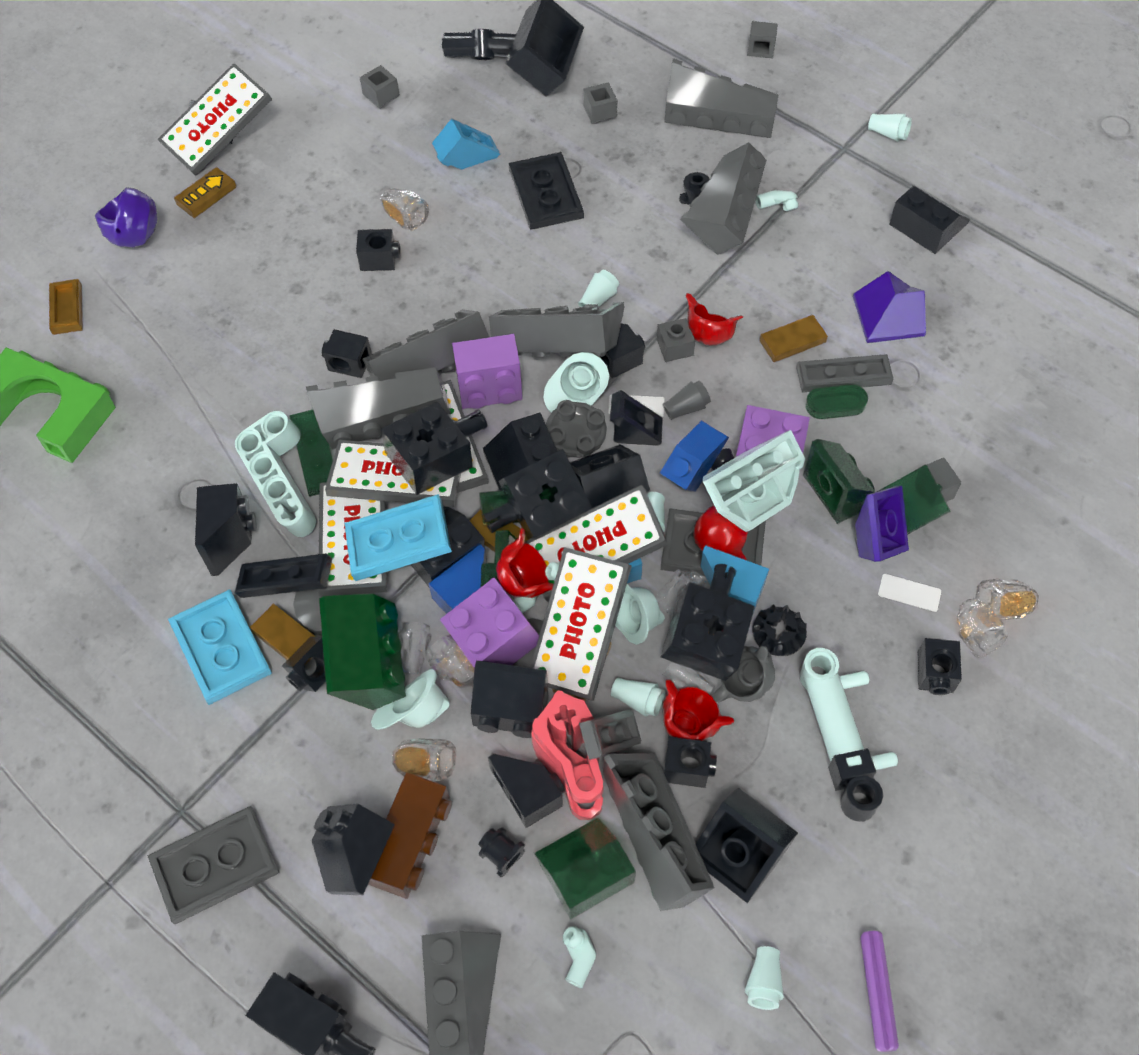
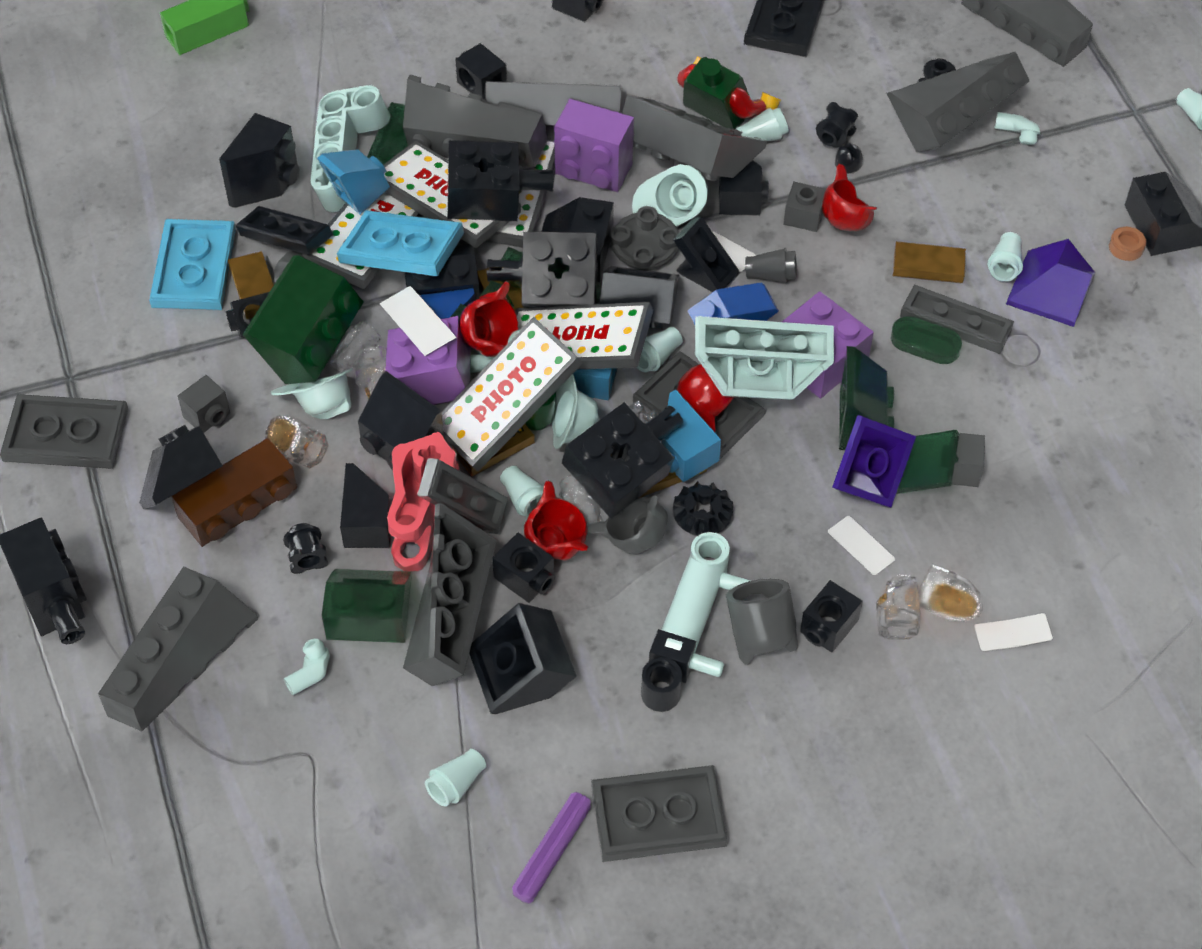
camera: 30 degrees right, 5 degrees down
none -> dark grey plate [177,375,230,433]
none -> dark azure slope [317,149,390,214]
none -> white sticker [379,286,457,356]
none -> dark grey tile [591,765,728,862]
none -> dark green torso [677,56,781,129]
none -> dark grey piece [726,578,798,665]
none -> black brick [816,102,858,148]
none -> black hinge [835,143,863,173]
none -> white sticker [974,613,1053,651]
none -> light aqua cone [987,232,1023,282]
none -> nougat tile [1109,226,1146,261]

